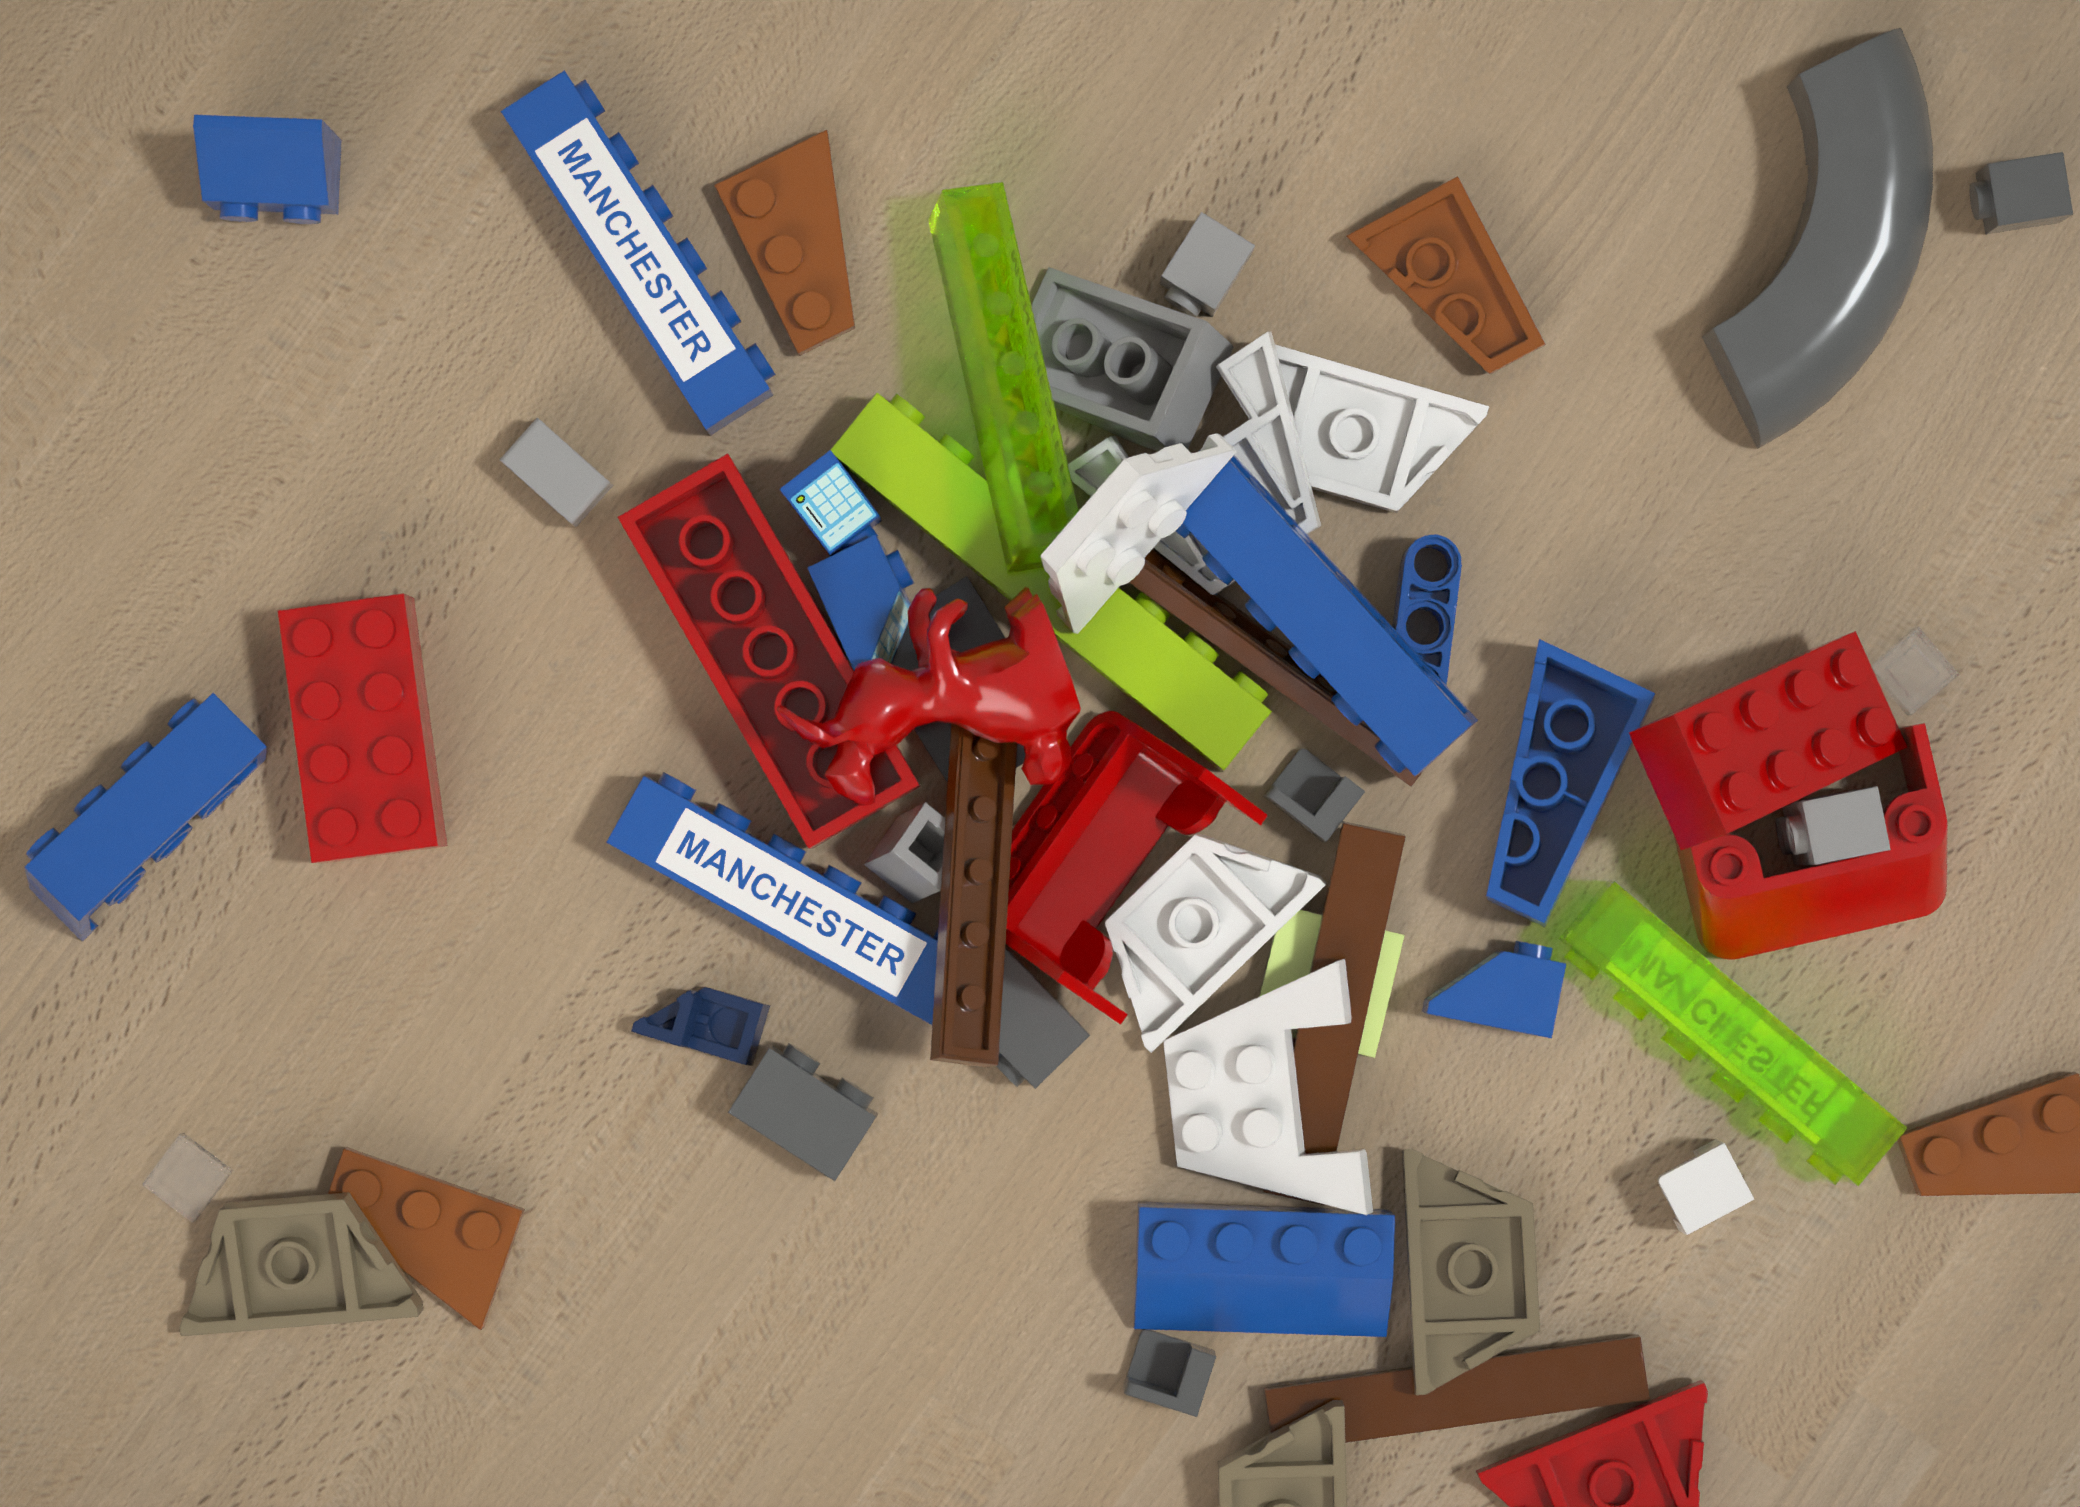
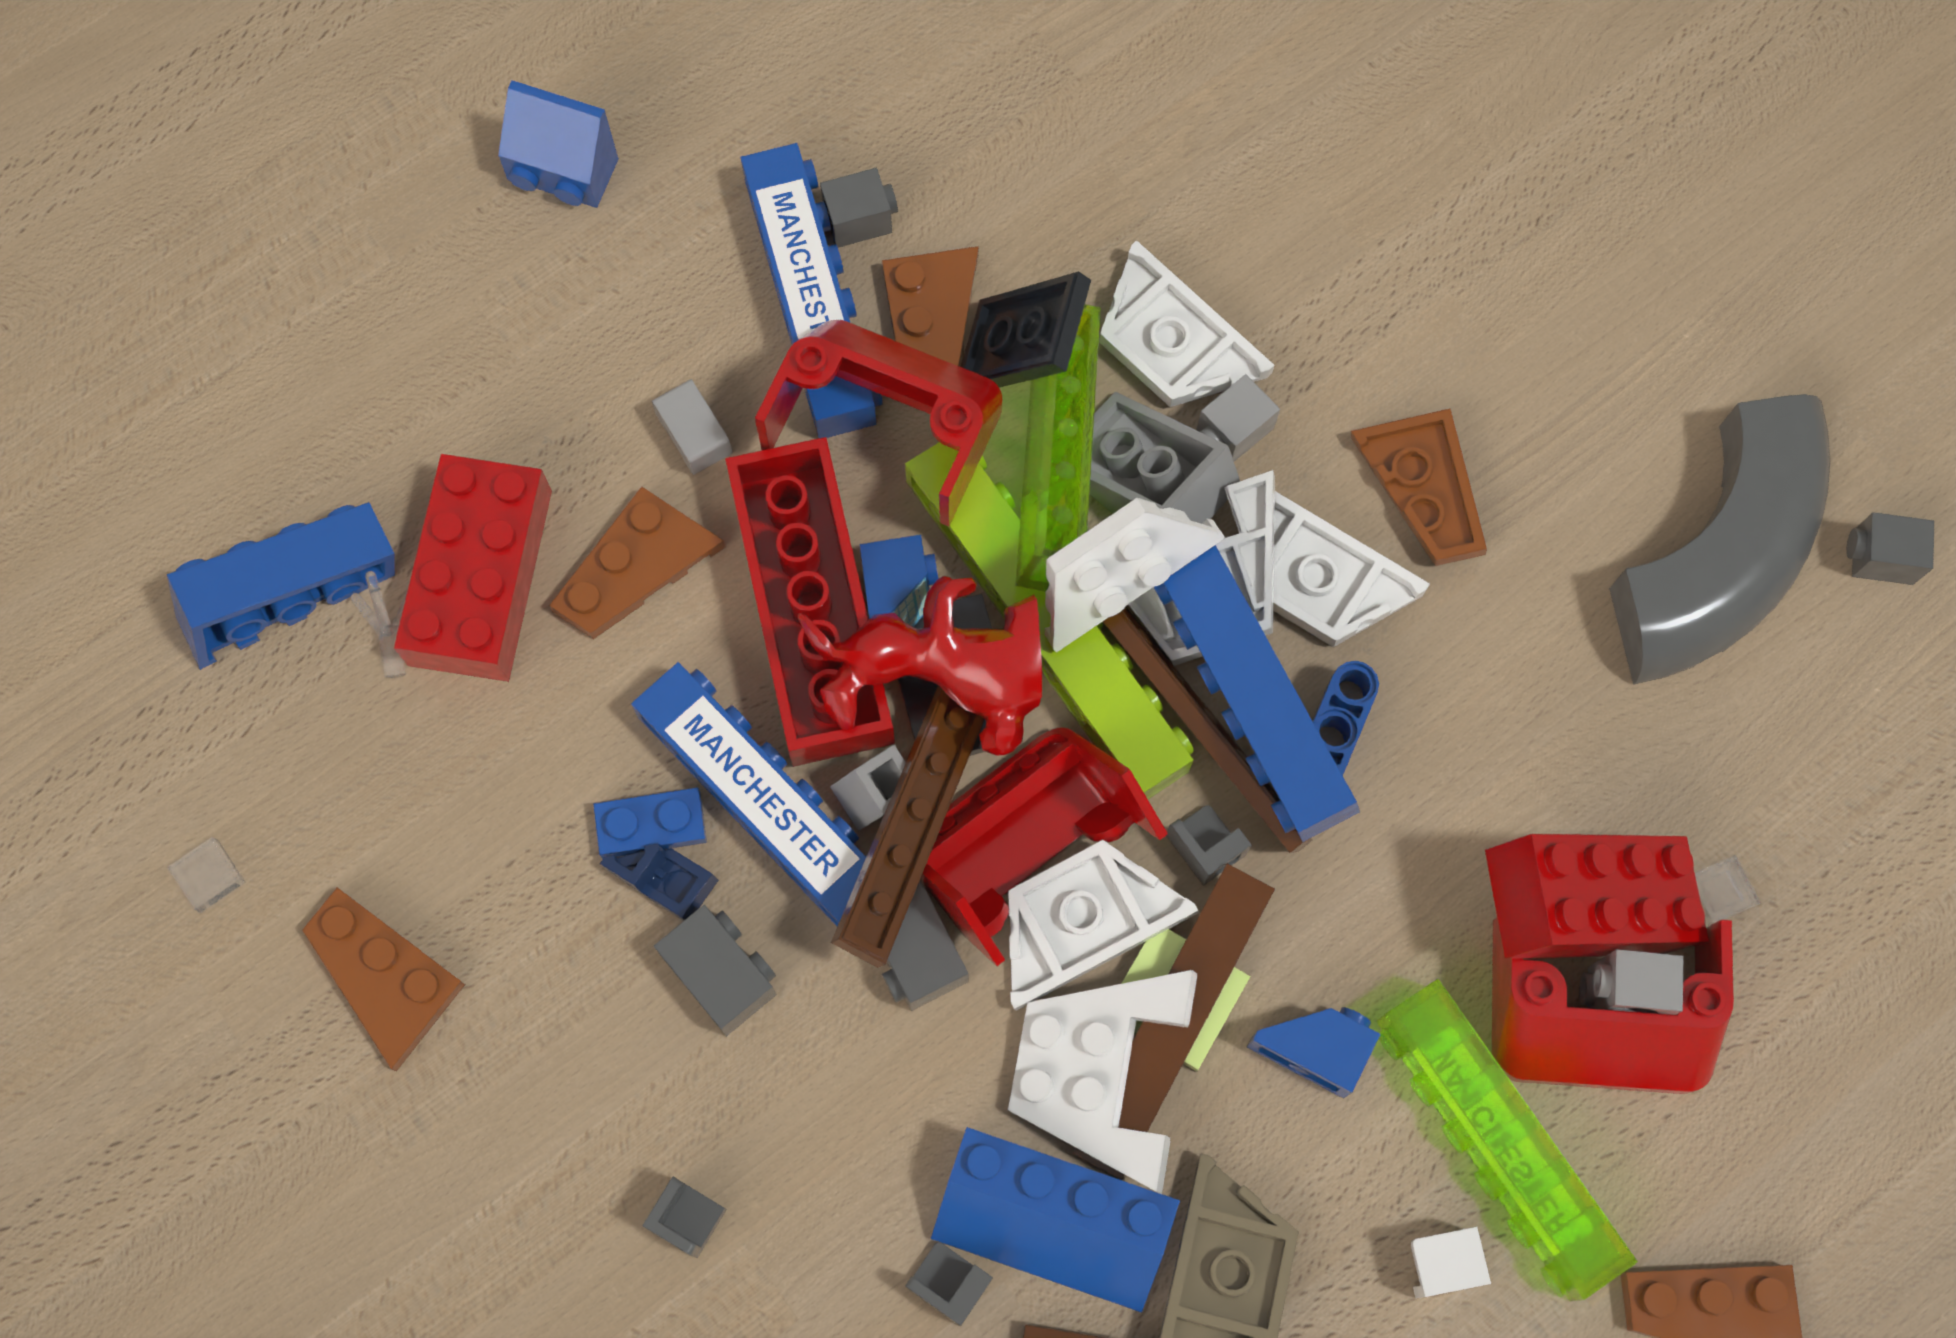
camera: 15 degrees right, 15 degrees down
dark tan wing [179,1192,424,1336] -> none
slope [780,450,882,556] -> none
blue wedge [1486,639,1655,927] -> none
none -> clear plant [351,571,408,678]
none -> dark orange wing [549,487,726,640]
none -> blue plate [593,787,707,859]
none -> dark grey panel [642,1176,727,1258]
none -> red windscreen [755,320,1003,526]
none -> dark grey brick [820,167,898,248]
none -> black tile [960,271,1091,388]
none -> white wing [1099,240,1275,407]

